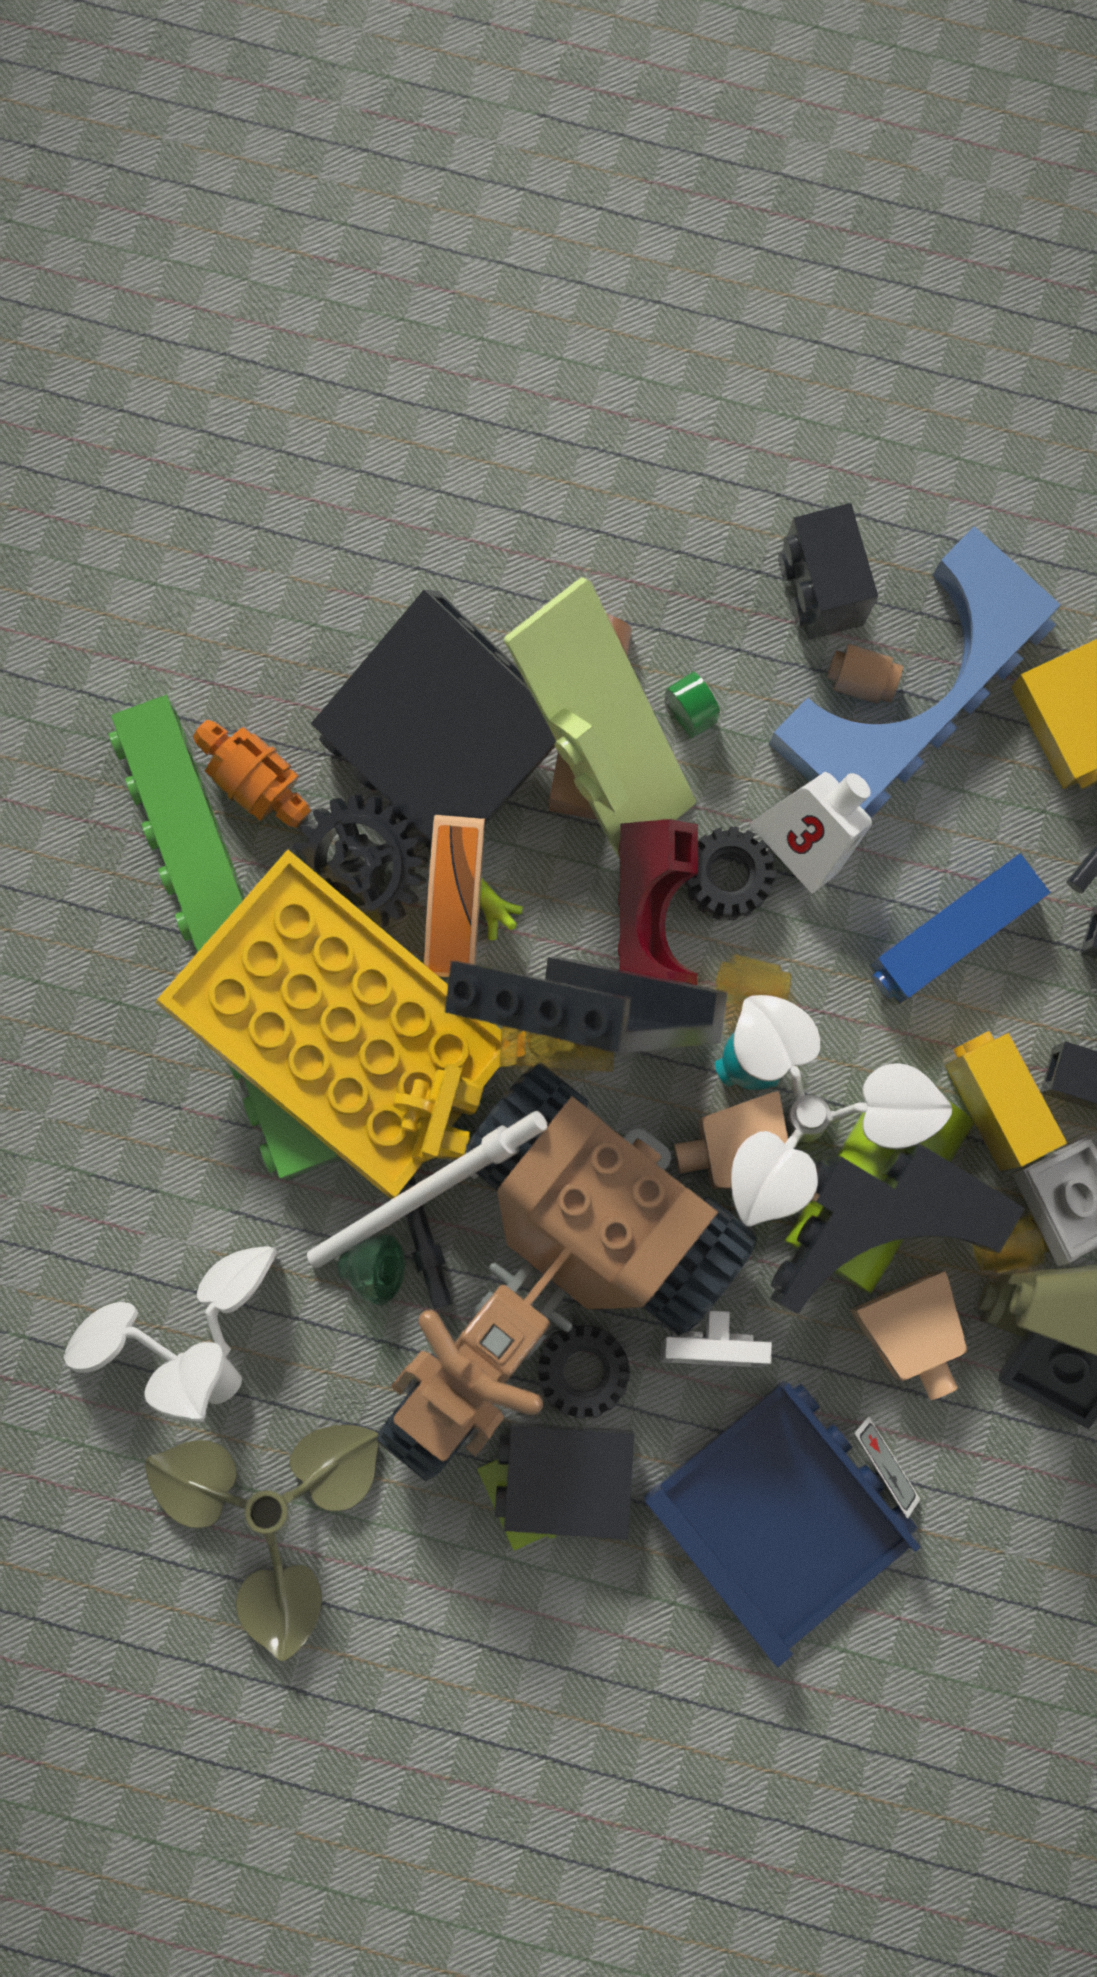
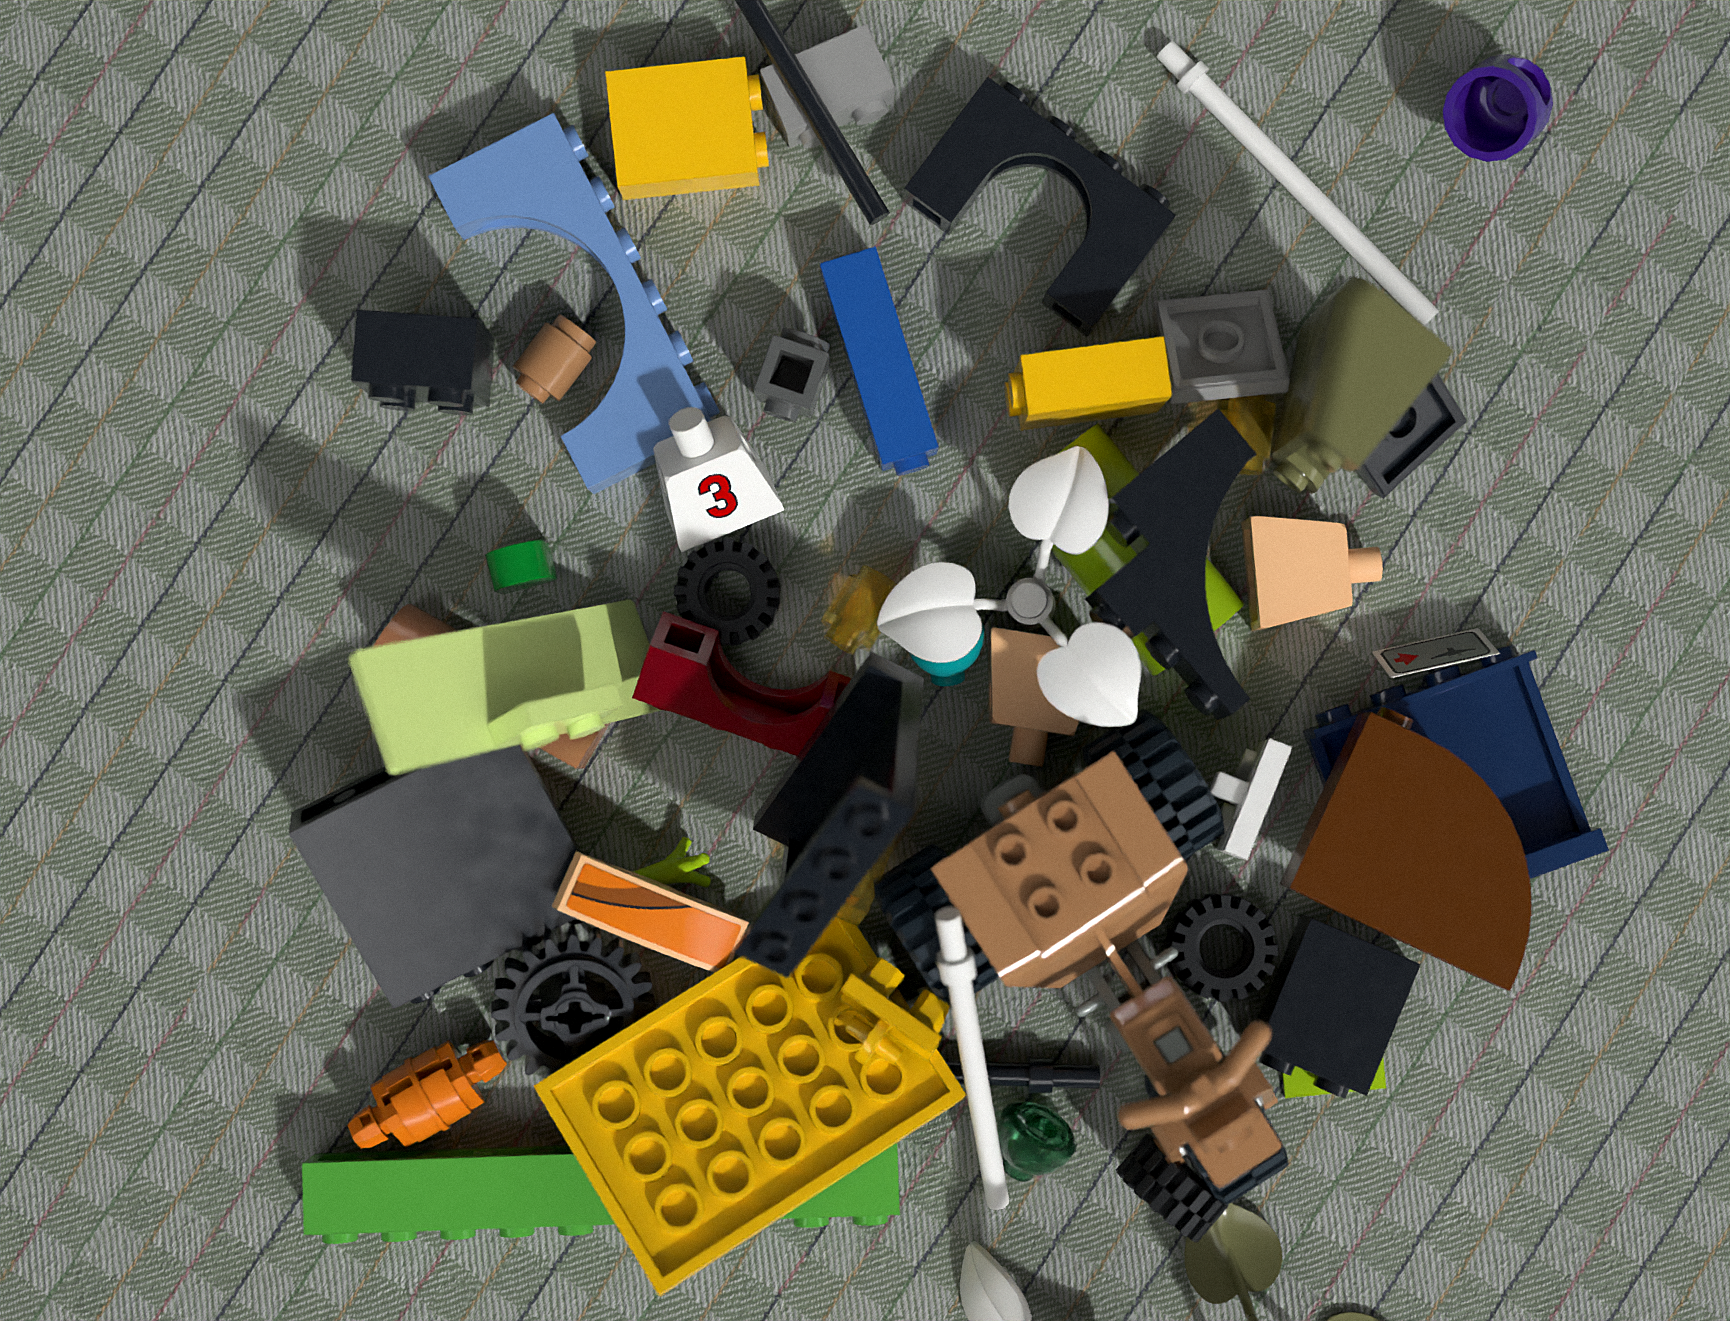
camera: 75 degrees left, 5 degrees up
none -> dark grey brick [754,328,830,423]
none -> black tyre [1116,1134,1229,1243]
none -> reddish brown brick [1279,707,1532,991]

